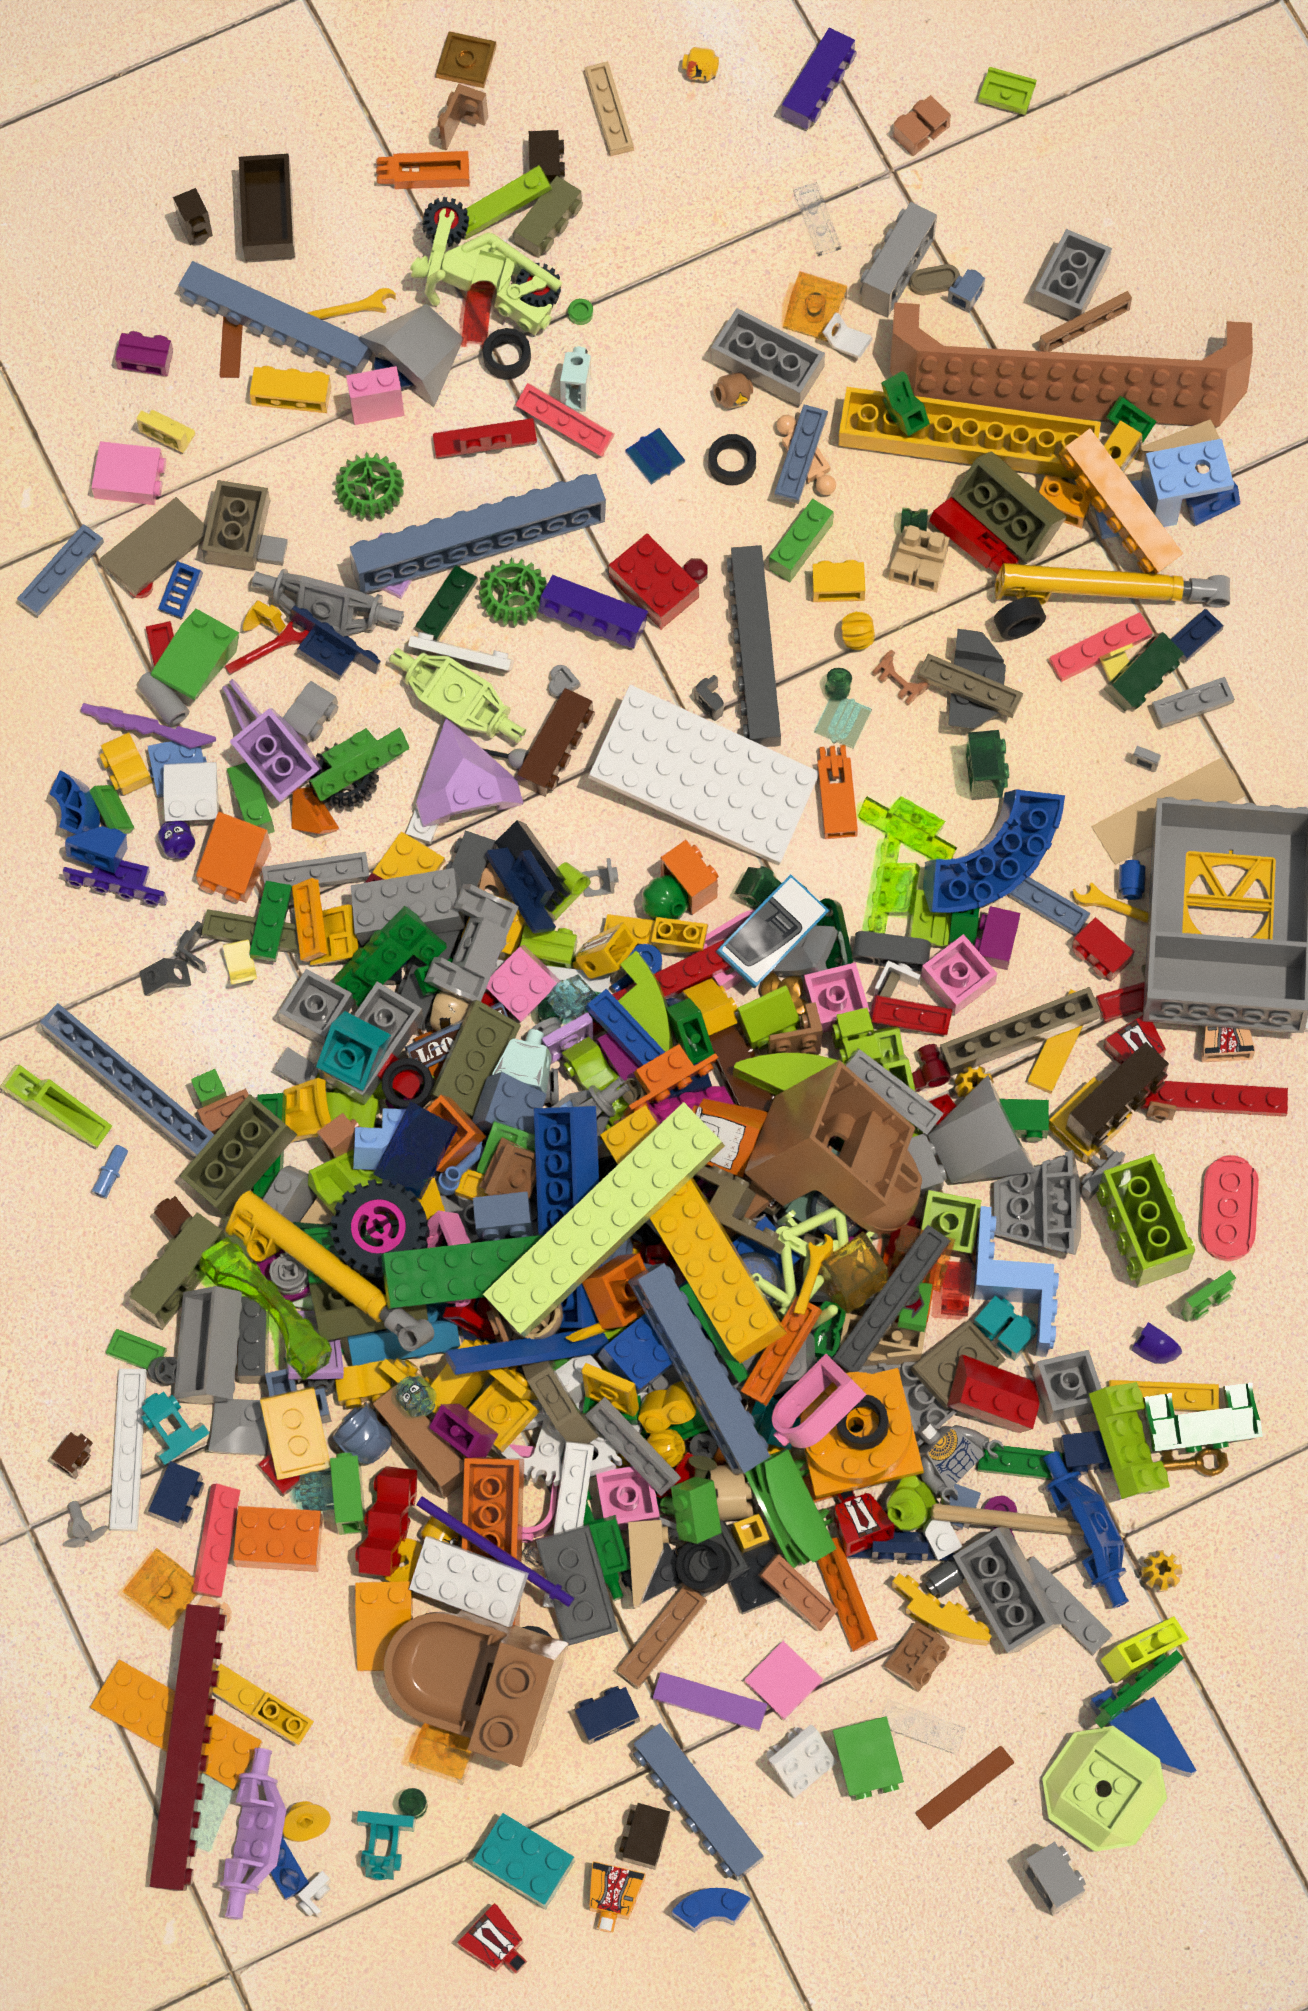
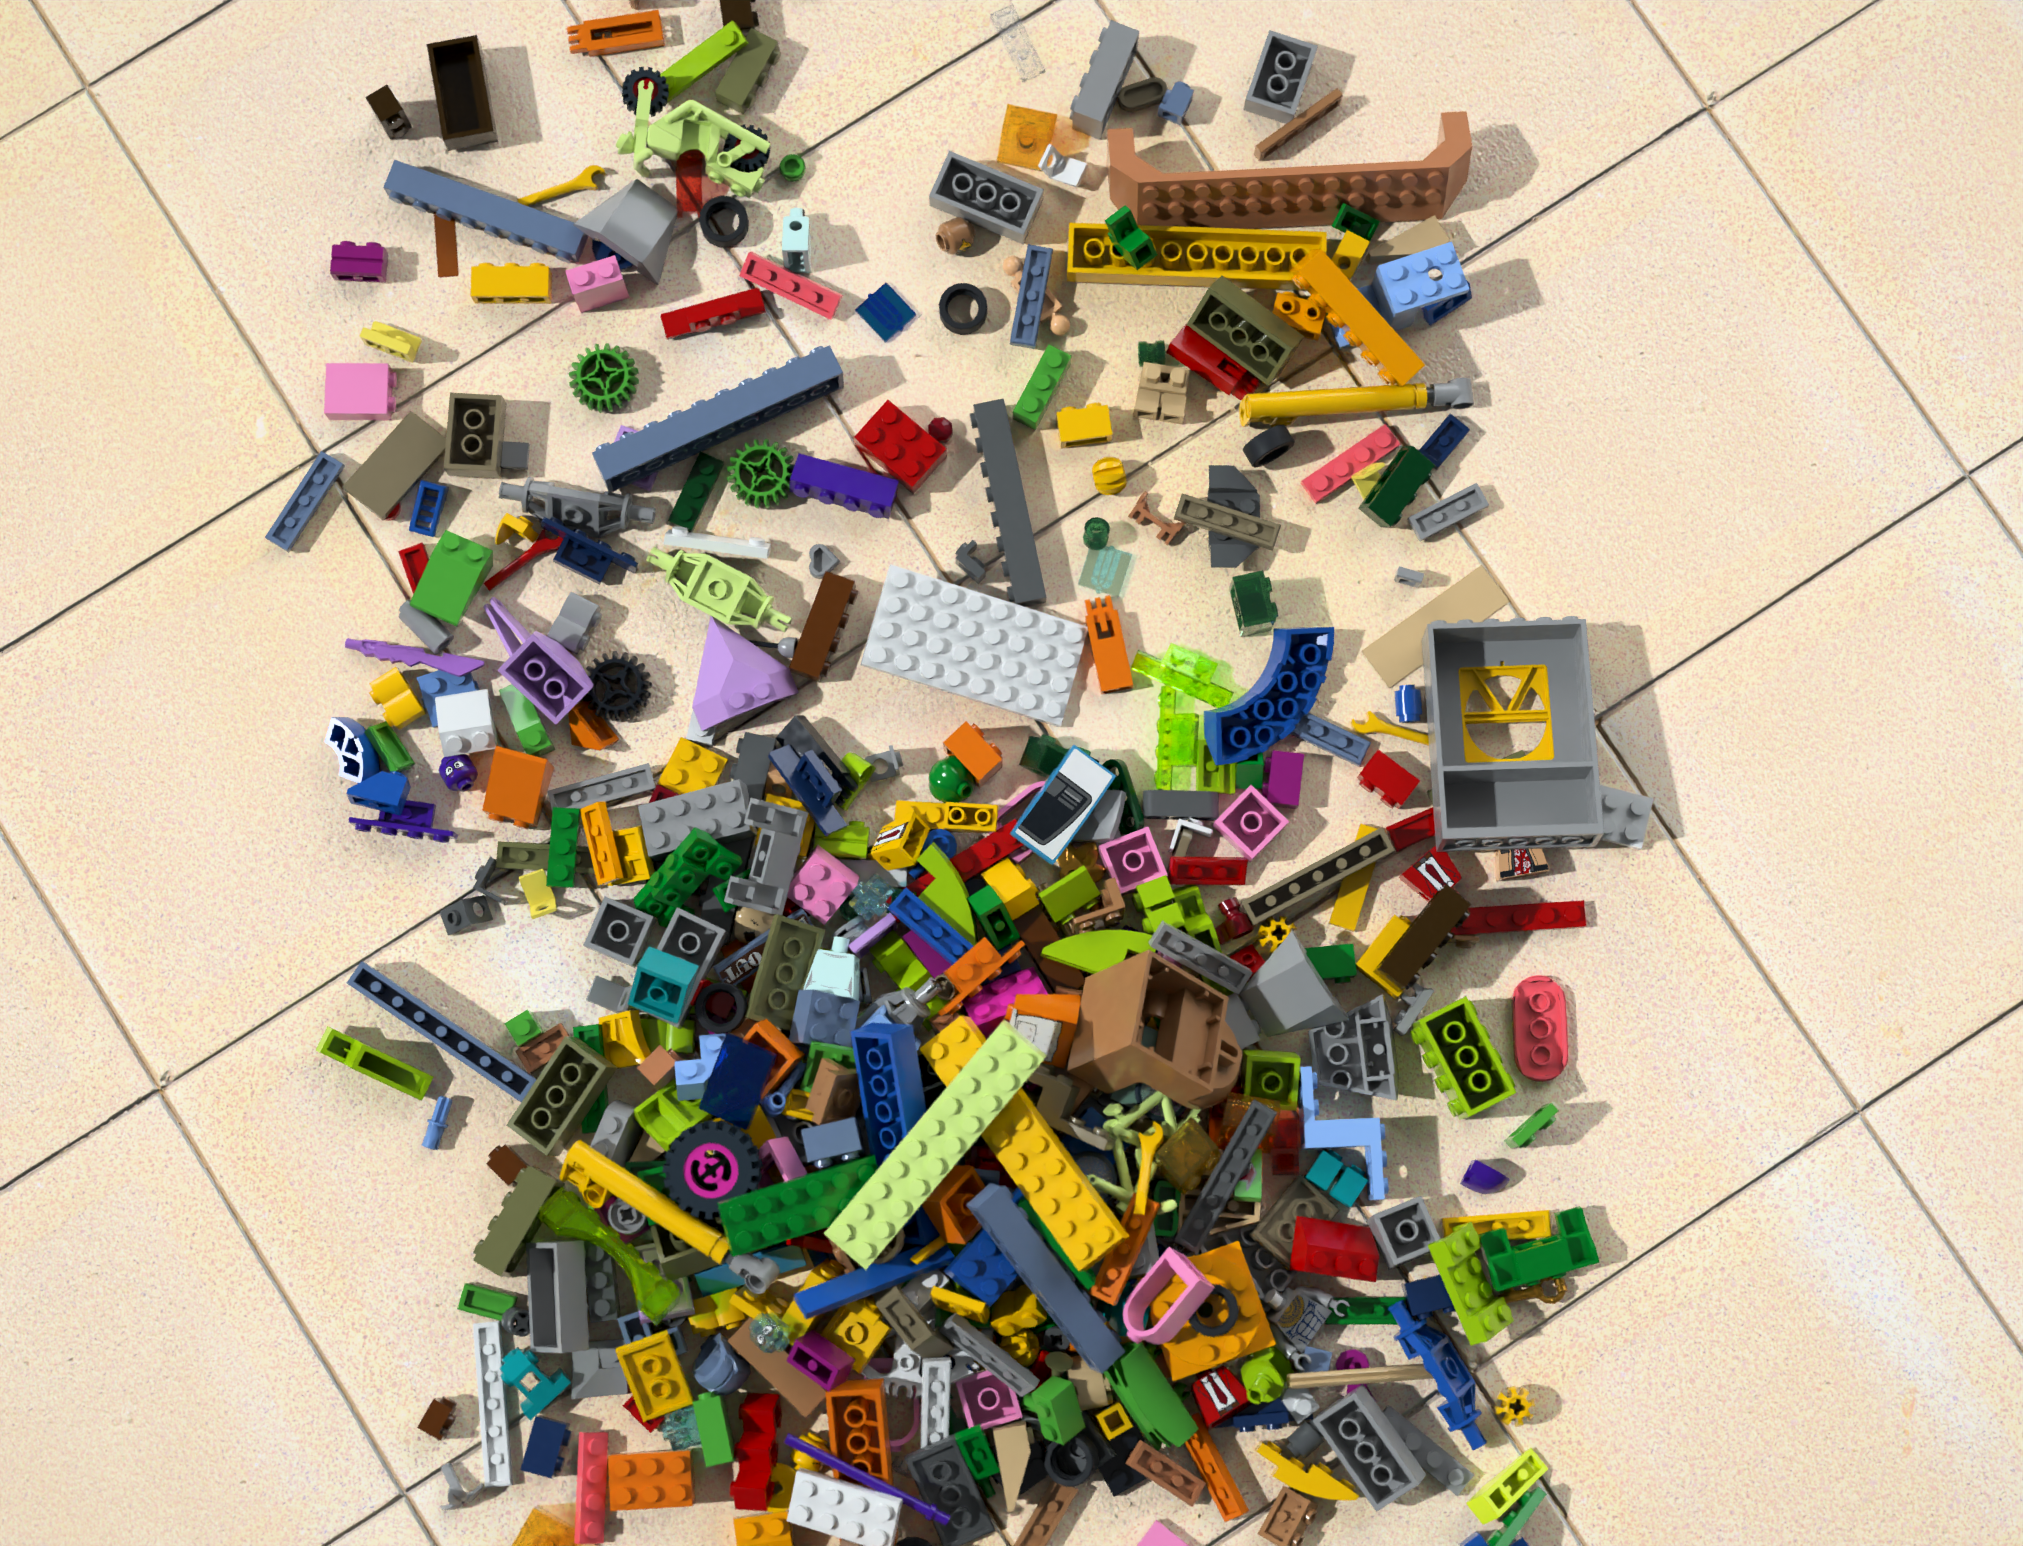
camera: 10 degrees left, 10 degrees up
bright green bracket [310,727,410,801] -> none

